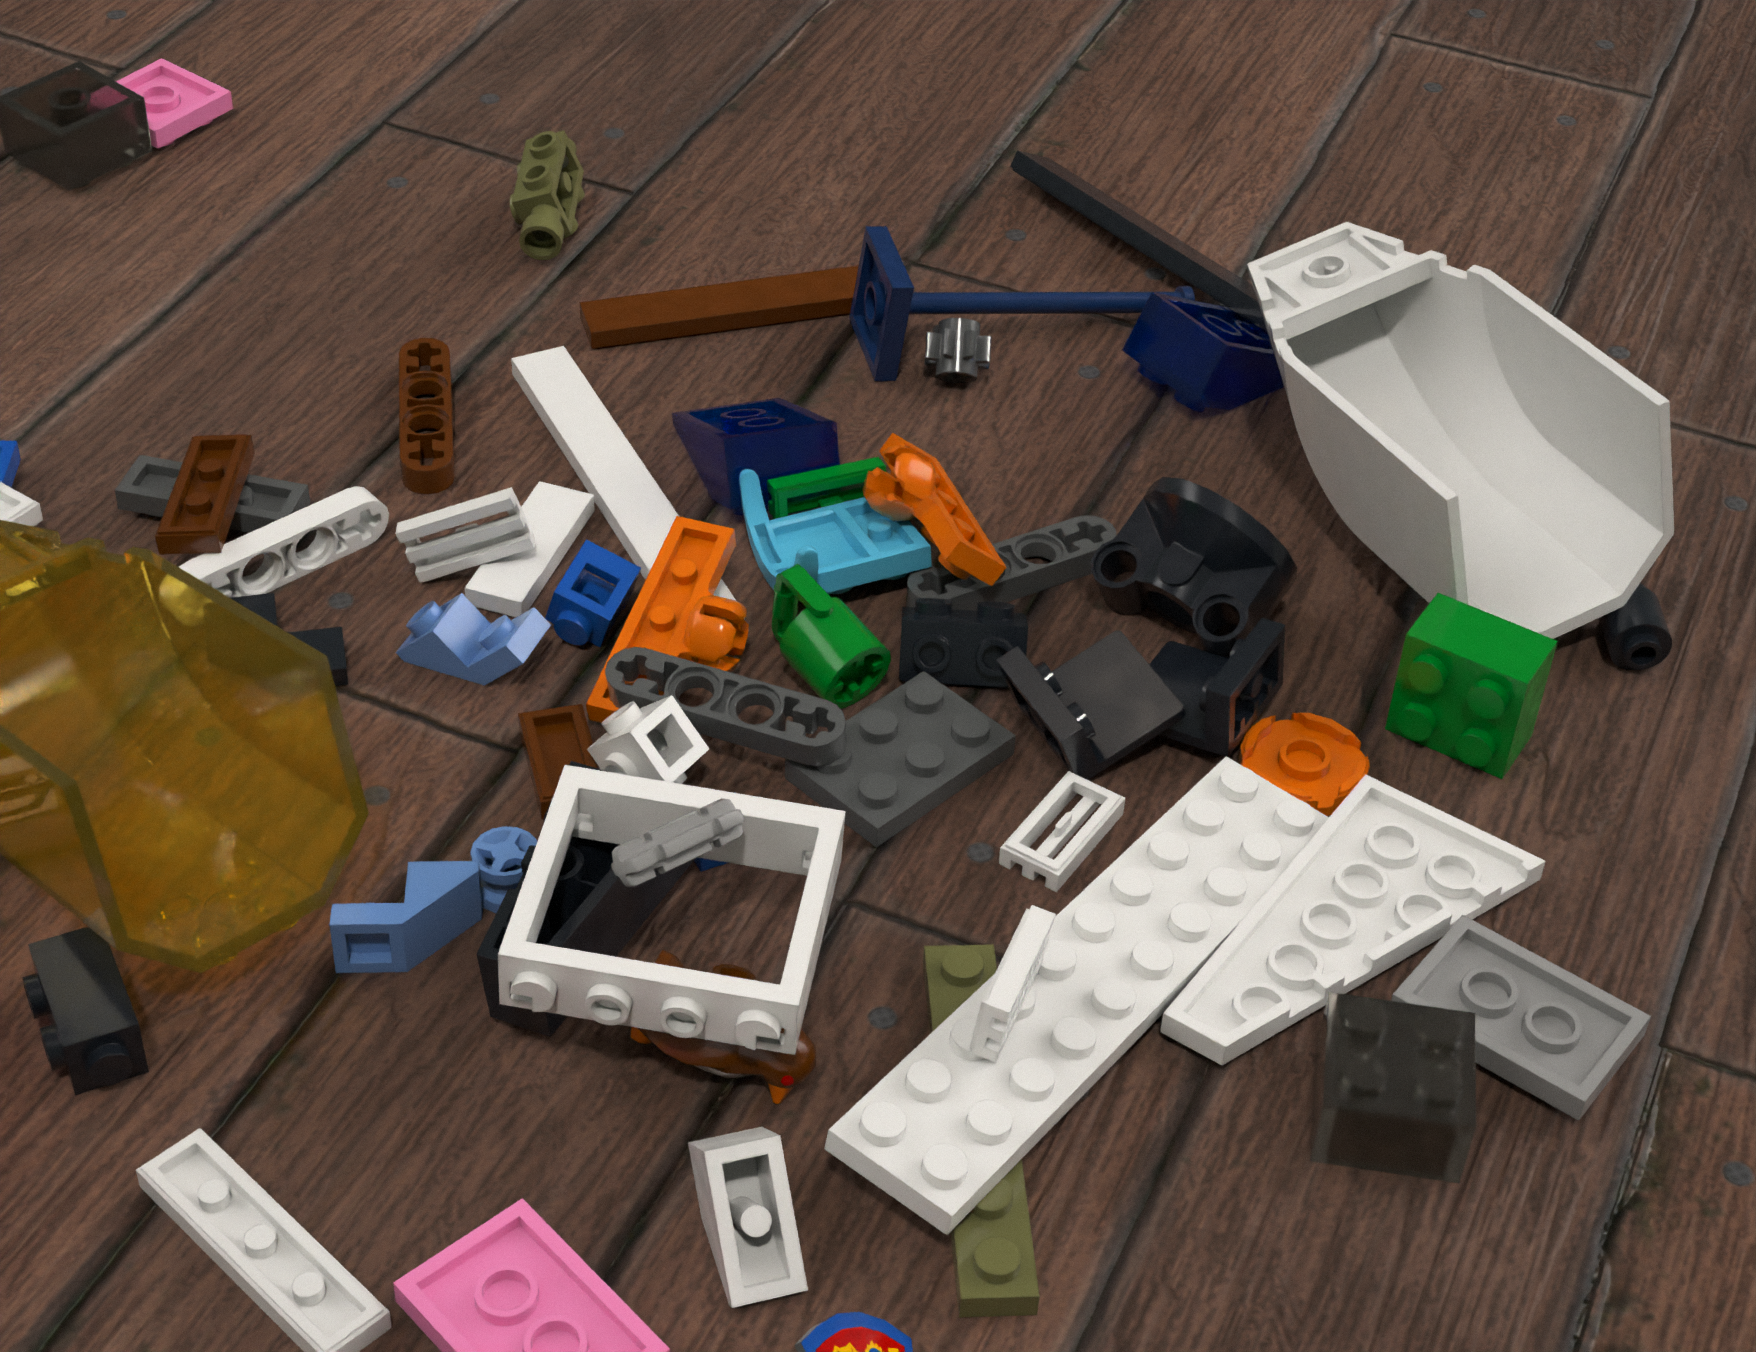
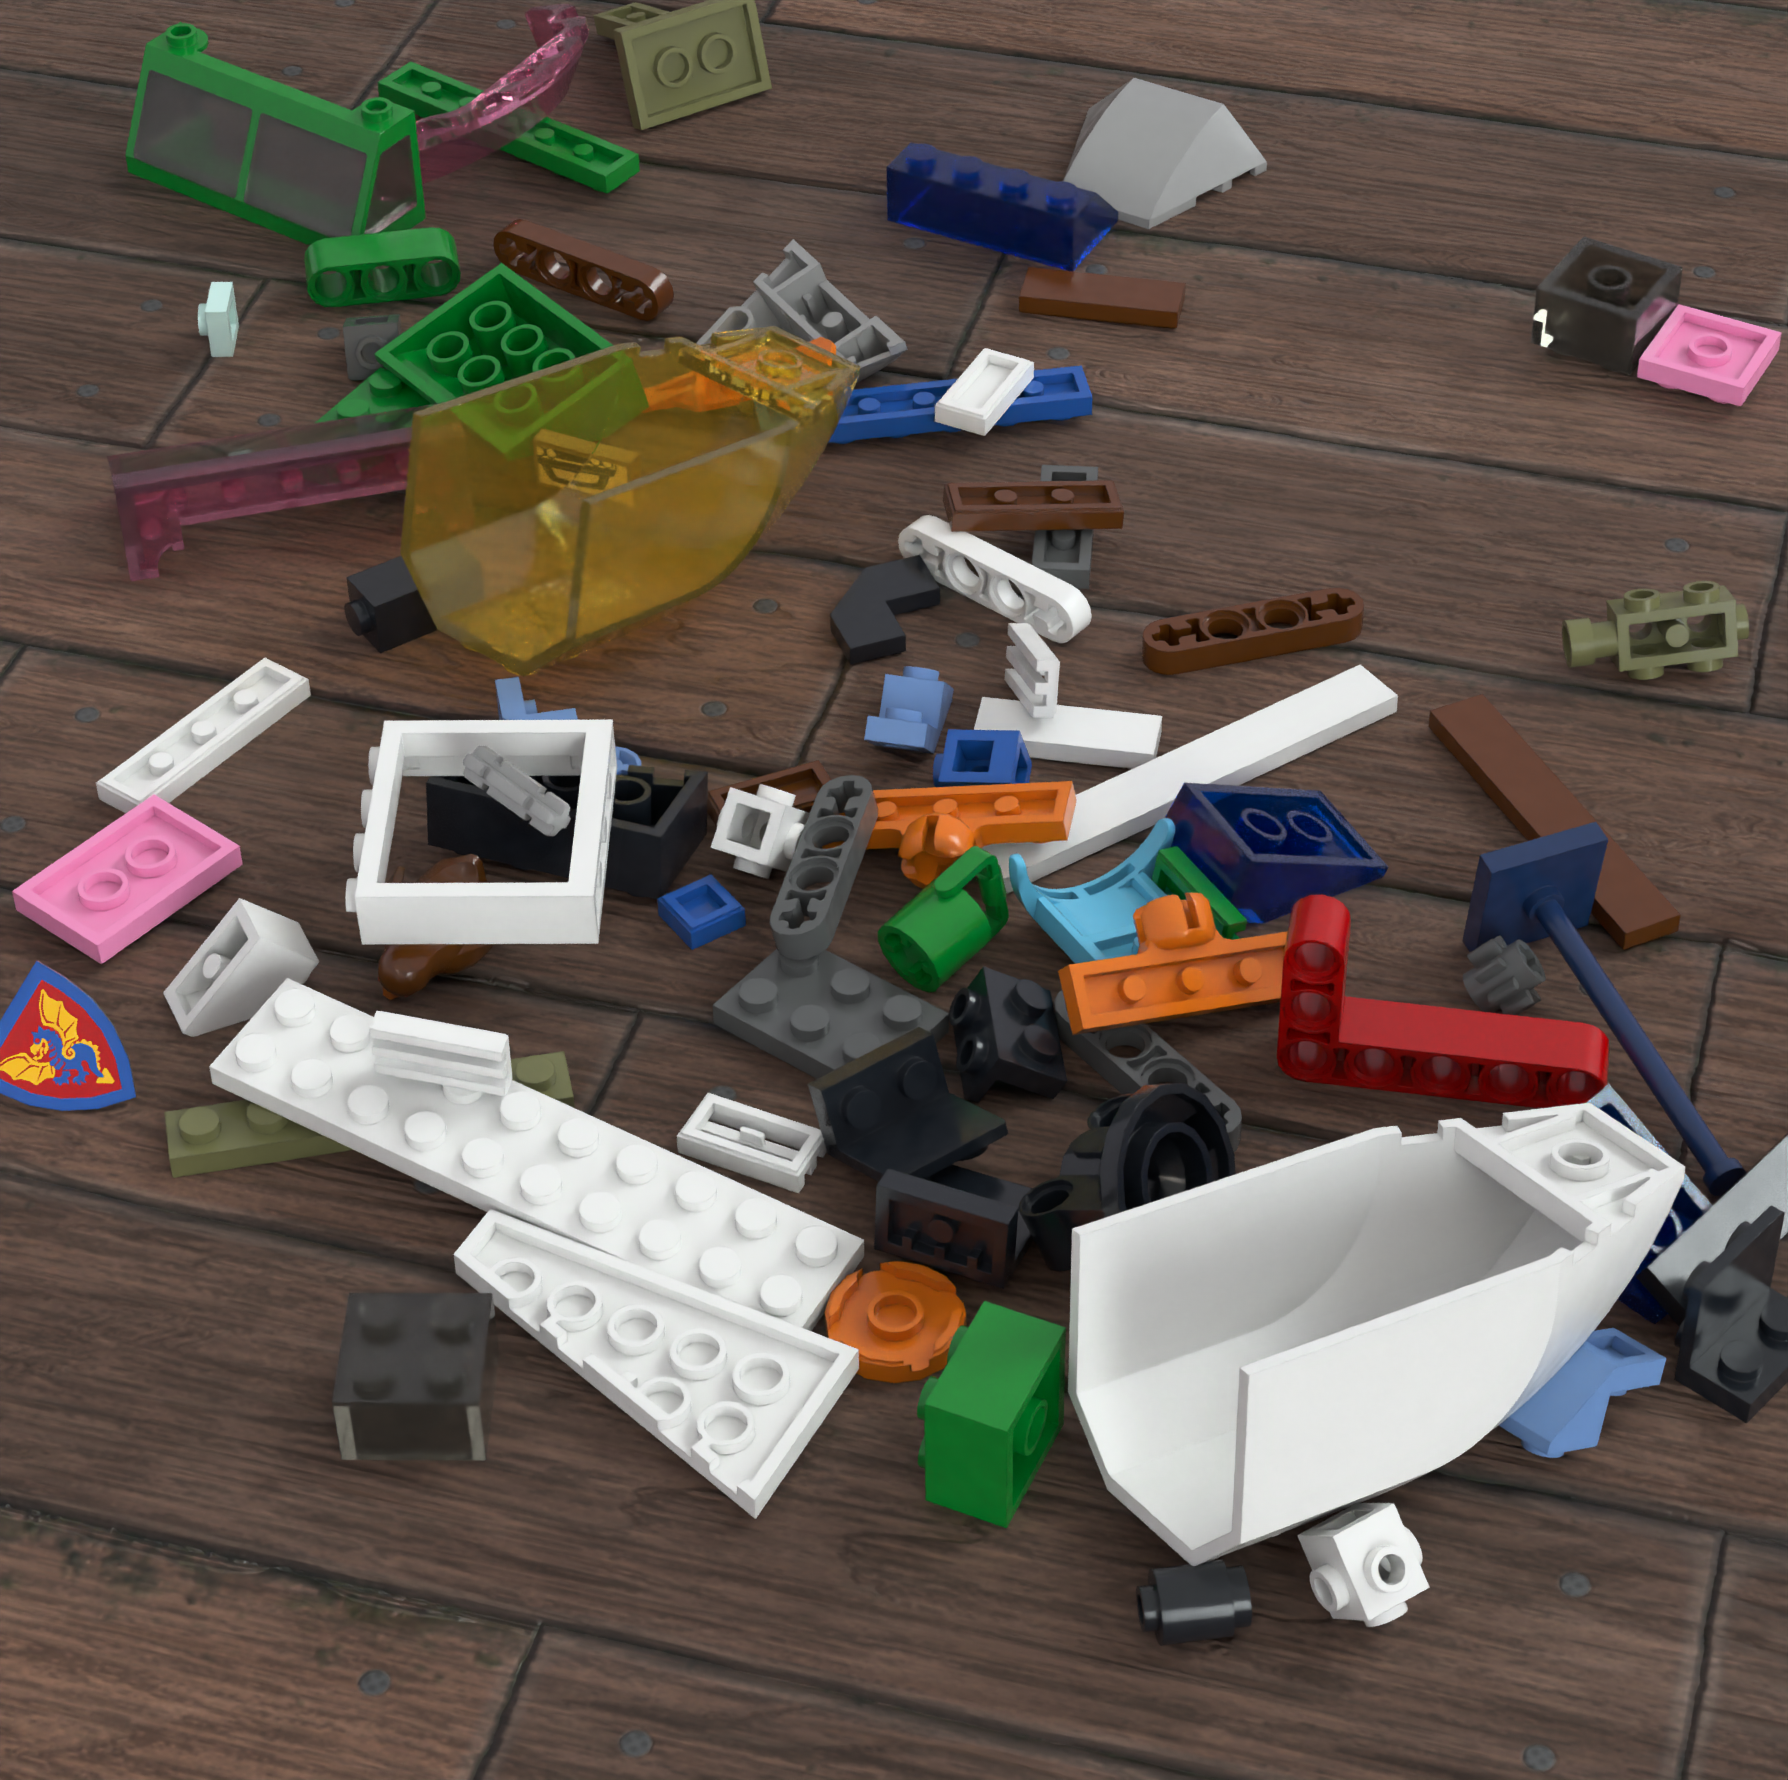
camera: 85 degrees right, 0 degrees up
light grey plate [1388,915,1651,1121] -> none
none -> red beam [1277,894,1610,1108]

